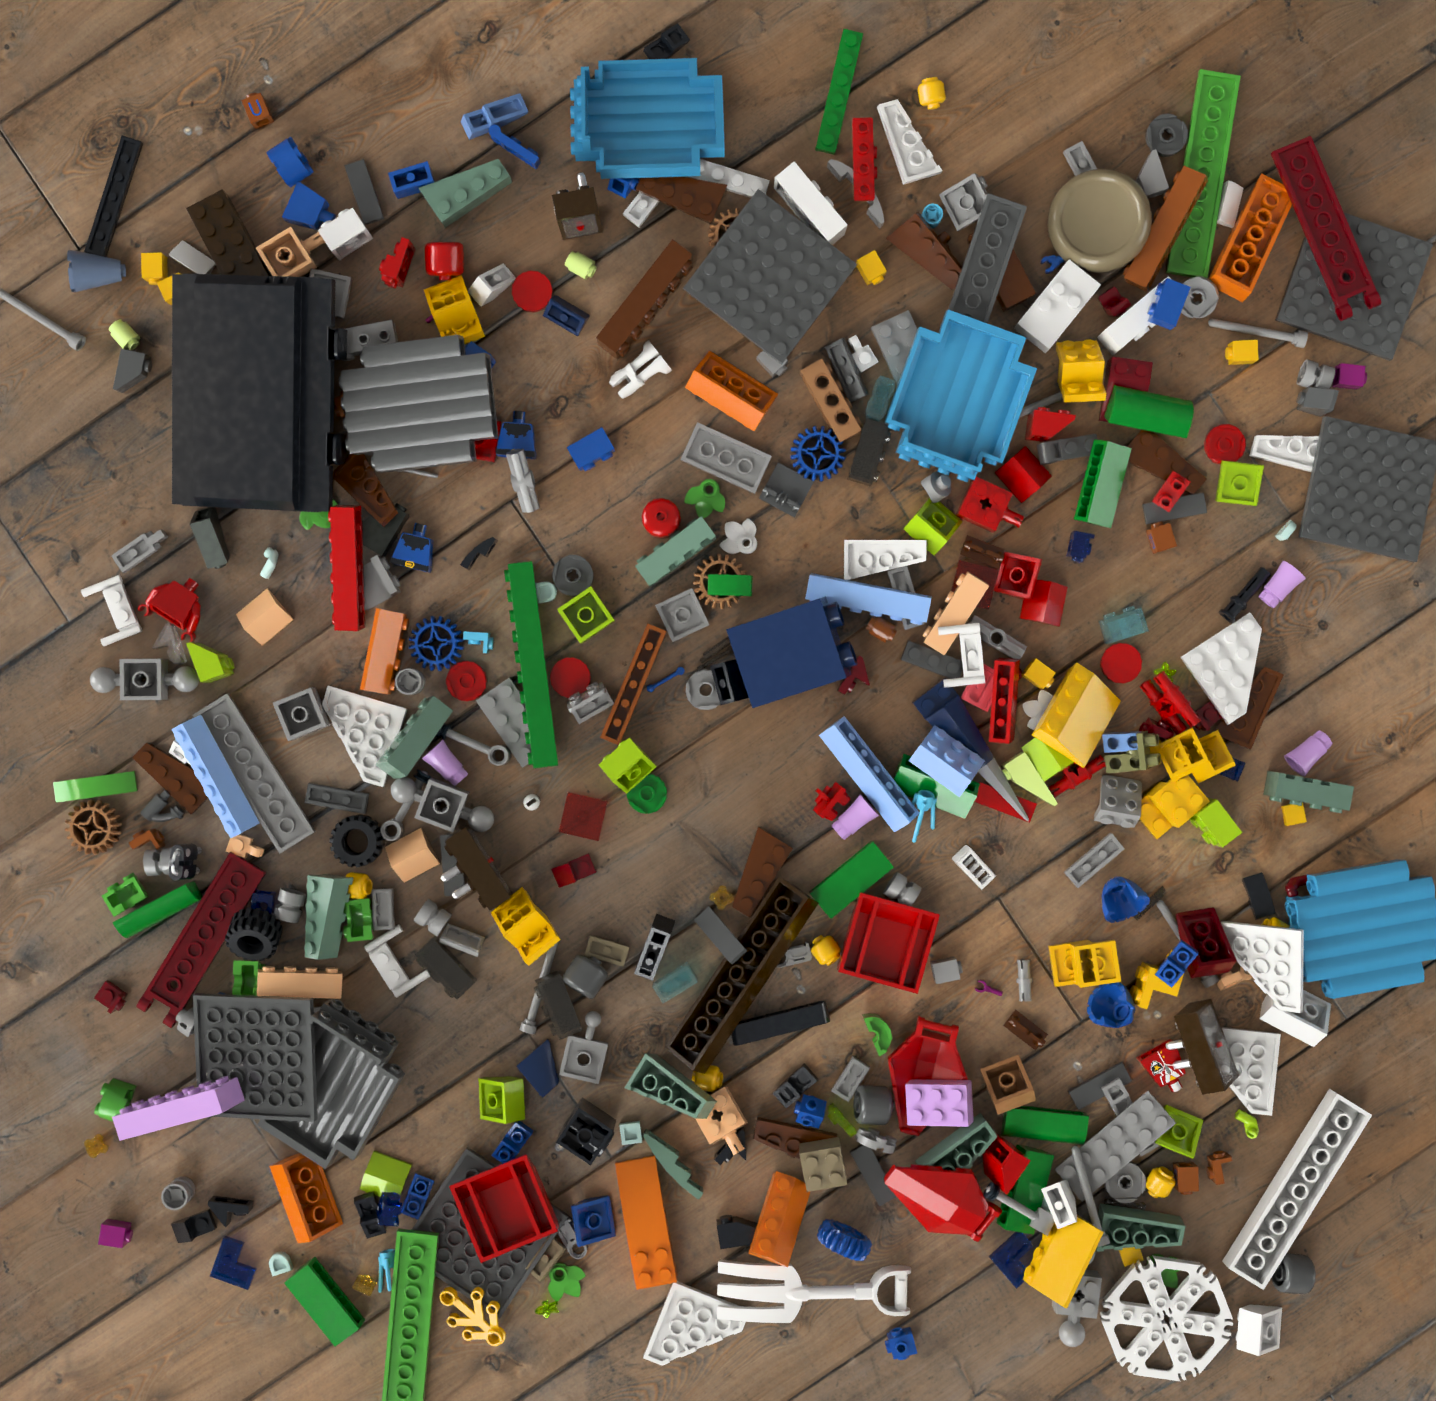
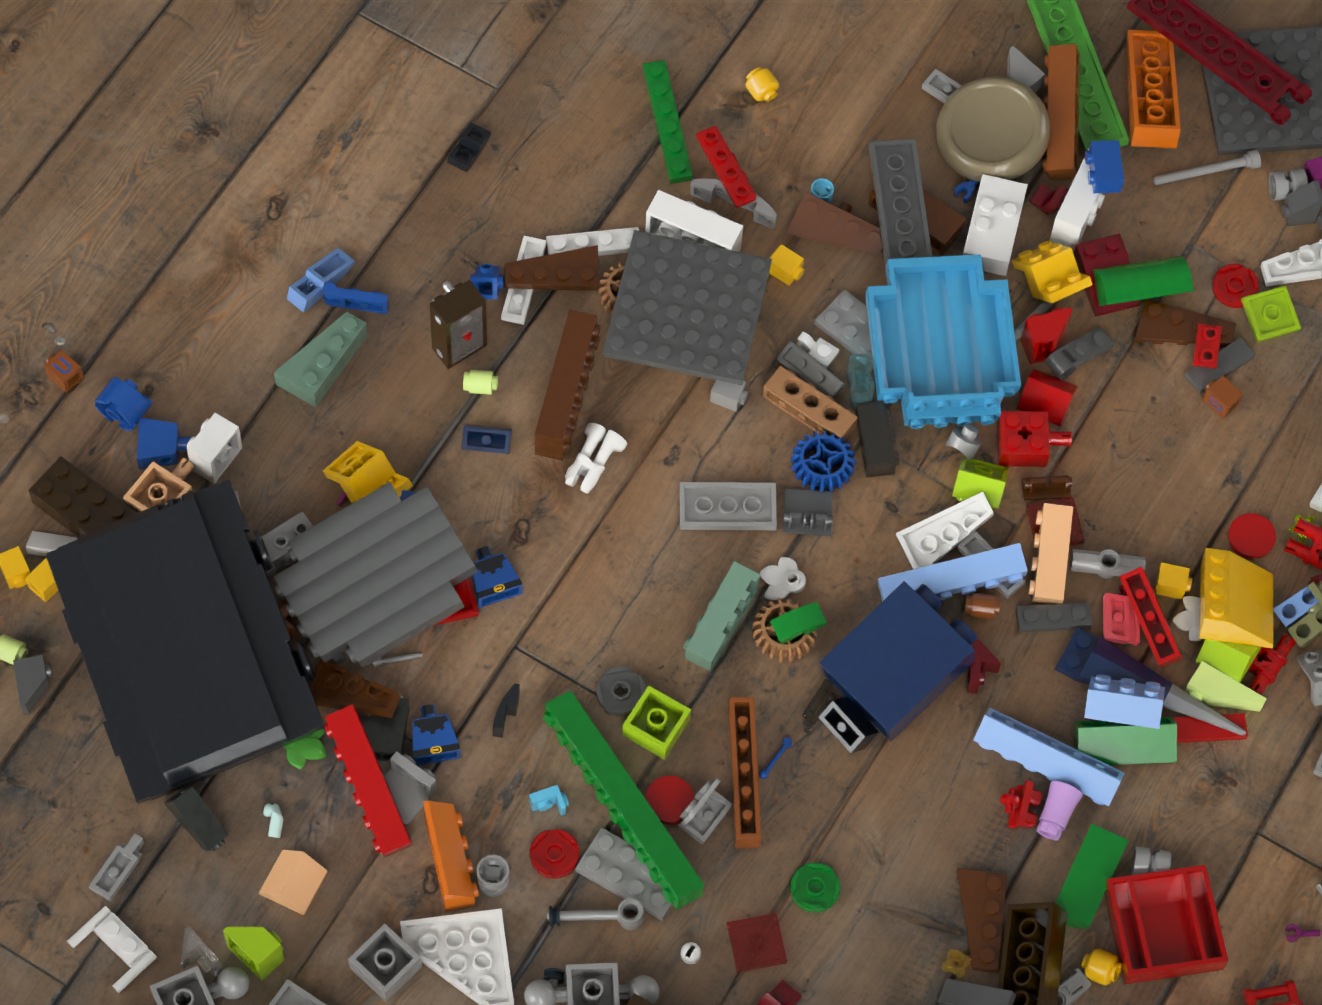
camera: 30 degrees left, 25 degrees down
red torso [138,578,201,642] -> none
dark grey tile [344,159,384,225] -> none
sand green wedge [375,696,453,779] -> none
red plate [379,237,416,289] -> none
blue brick [388,161,435,199] -> none
blue gear [409,616,464,671] -> none
lavender plant [422,740,468,786] -> none
red head [424,242,464,280] -> none
white slope [468,263,516,306] -> none
light grey piece [506,449,540,513] -> none
red tile [512,270,553,313] -> none
light aqua tile [535,582,557,604] -> none
blue brick [566,427,615,472] -> none
dark azure panel [570,58,725,179] -> none
lime brick [599,737,657,794] -> none
red head [642,498,681,539] -> none
light grey plate [655,588,709,642] -> none
bright green plate [684,479,725,519] -> none
orange slope [685,351,778,431] -> none
light grey tile [685,670,720,710] -> none
white wing [877,99,942,185] -> none
medium azure plant [912,790,937,843] -> none
light grey brick [930,957,963,984] -> none
white plate [938,623,985,688] -> none
light grey plate [939,173,988,231] -> none
white slope [952,845,996,890] -> none
red slope [993,552,1042,600] -> none
red slope [1019,580,1068,627] -> none
clear blue brick [1066,531,1095,563] -> none
brick [1074,439,1132,528] -> none
clear light blue brick [1098,606,1149,644] -> none
dark grey plate [1145,114,1188,157] -> none
light grey plate [1181,276,1220,318] -> none
white slope [1217,180,1243,228] -> none
yellow brick [1225,340,1259,365] -> none

